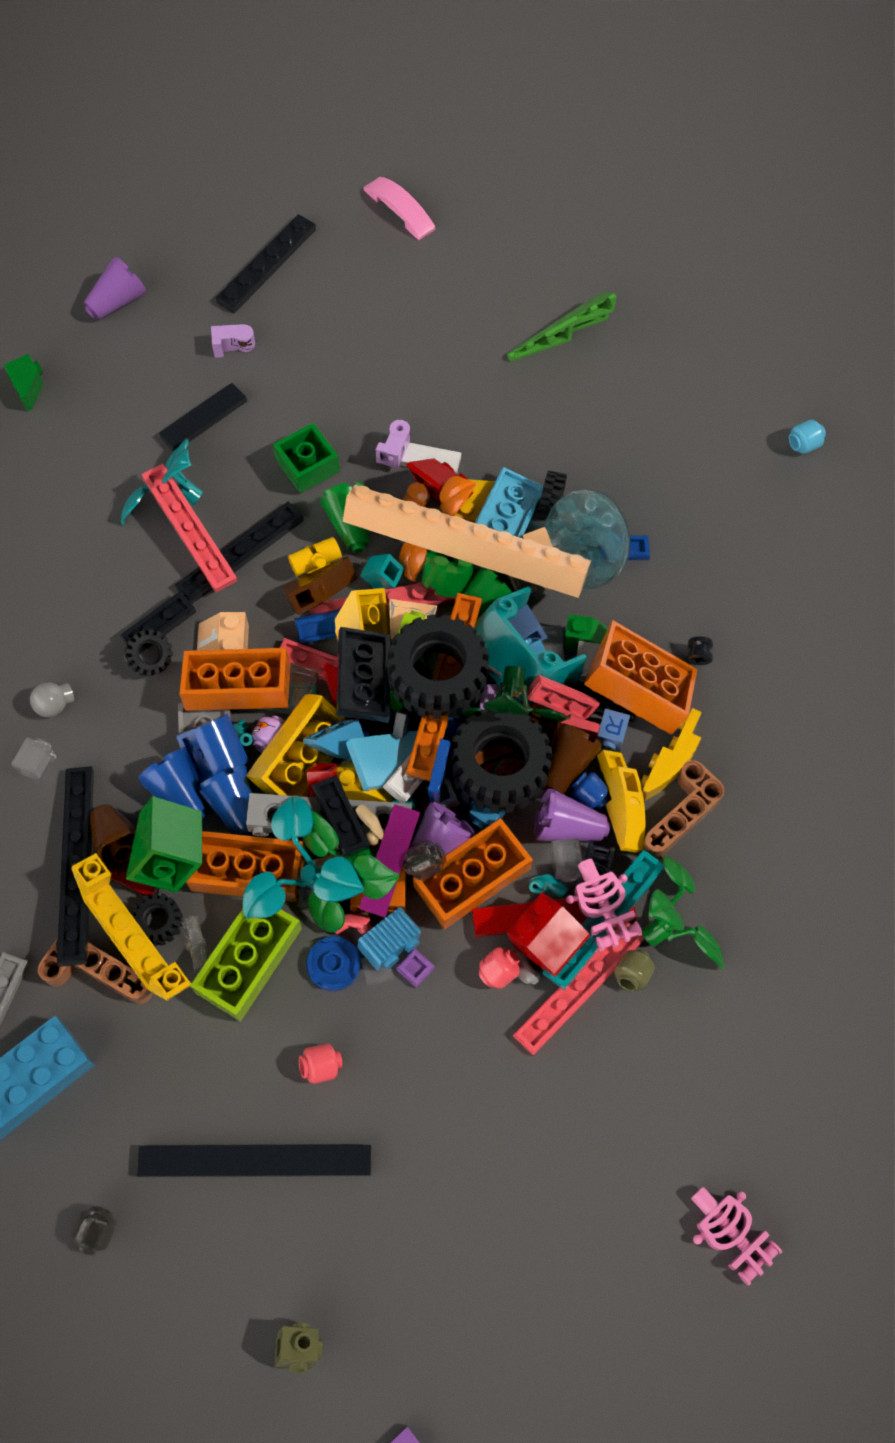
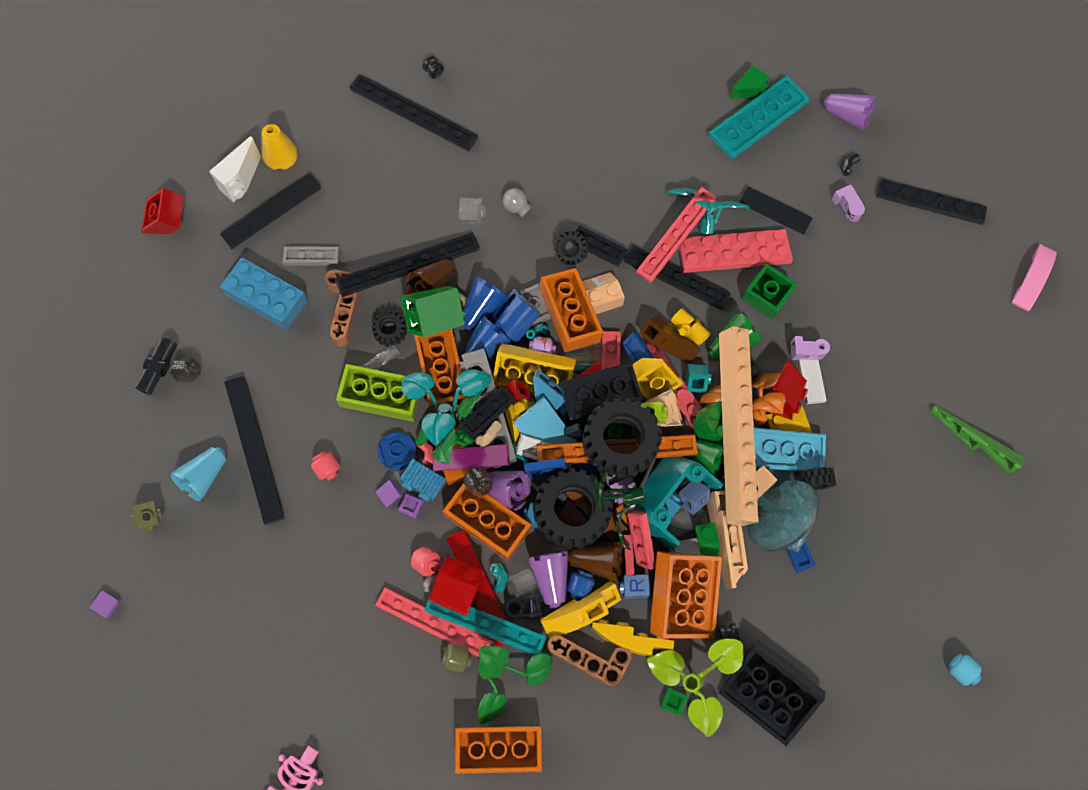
camera: 70 degrees right, 5 degrees up
yellow slope [71,853,191,1001] -> none
bright pink torso [566,859,642,951] -> none
none -> black piece [134,337,178,395]
none -> medium azure cone [170,447,226,501]
none -> medium lavender tile [376,480,403,508]
none -> orange brick [455,726,542,773]
none -> lime plant [647,639,743,737]
none -> green tile [660,688,688,716]
none -> coral plate [679,229,793,273]
none -> light nougat wedge [706,491,748,589]
none -> teal plate [708,76,810,160]
none -> black slope [718,639,826,747]
none -> black arm [841,153,860,176]

